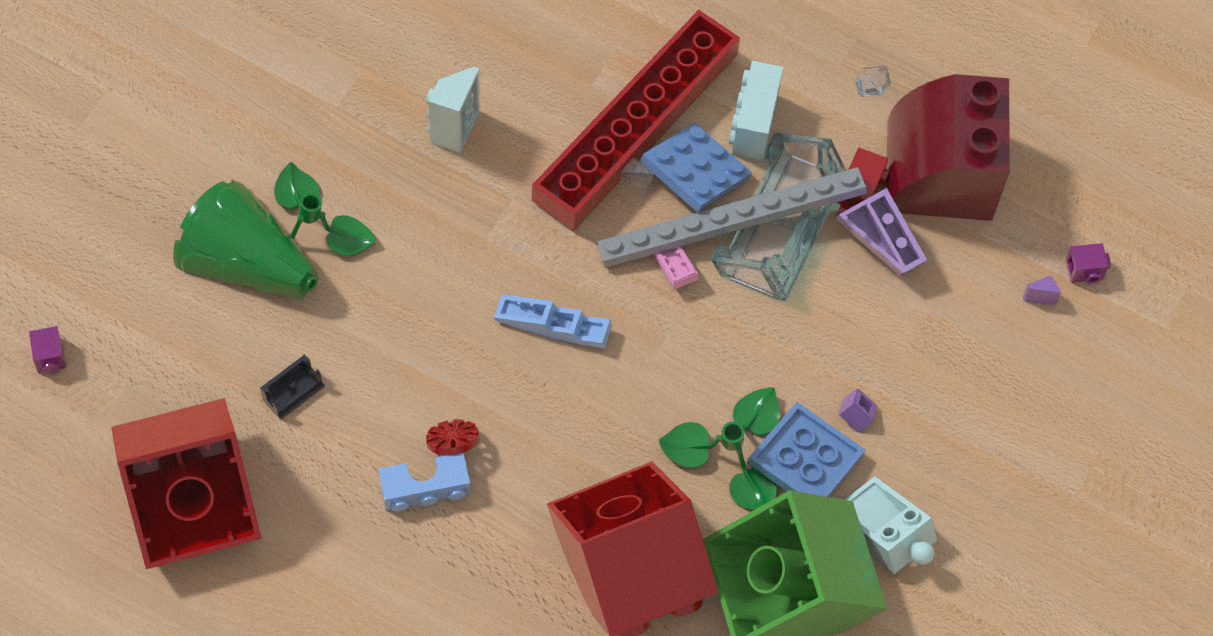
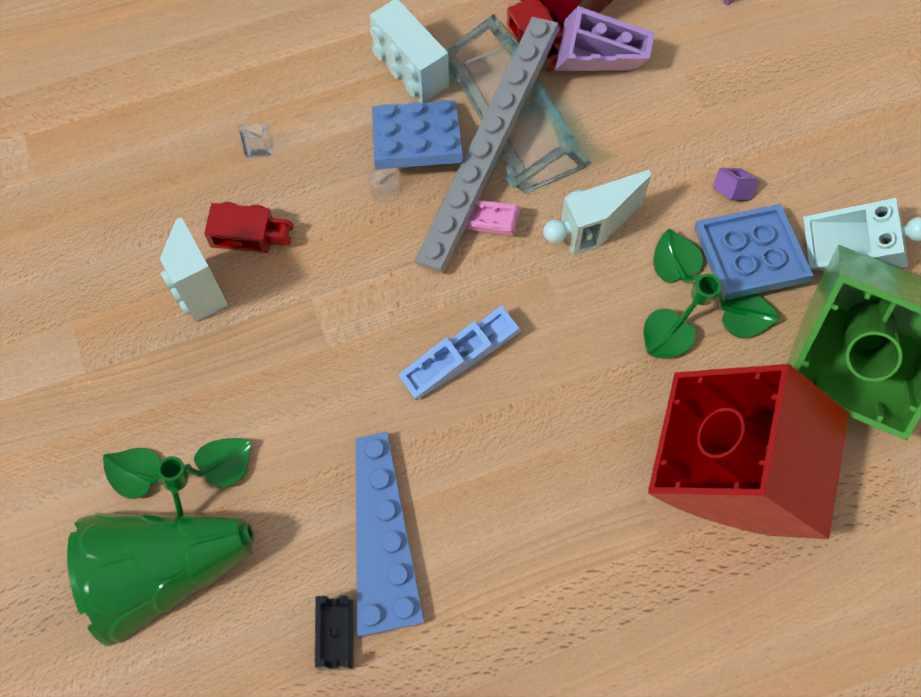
camera: 45 degrees left, 5 degrees up
light blue arch [378,453,470,512] -> none
red wheel [426,419,480,455] -> none
red brick [532,9,740,231] -> none
none -> red brick [204,202,294,253]
none -> clear slope [239,122,274,158]
none -> medium blue wing [356,432,424,638]
none -> light aqua slope [543,170,651,255]

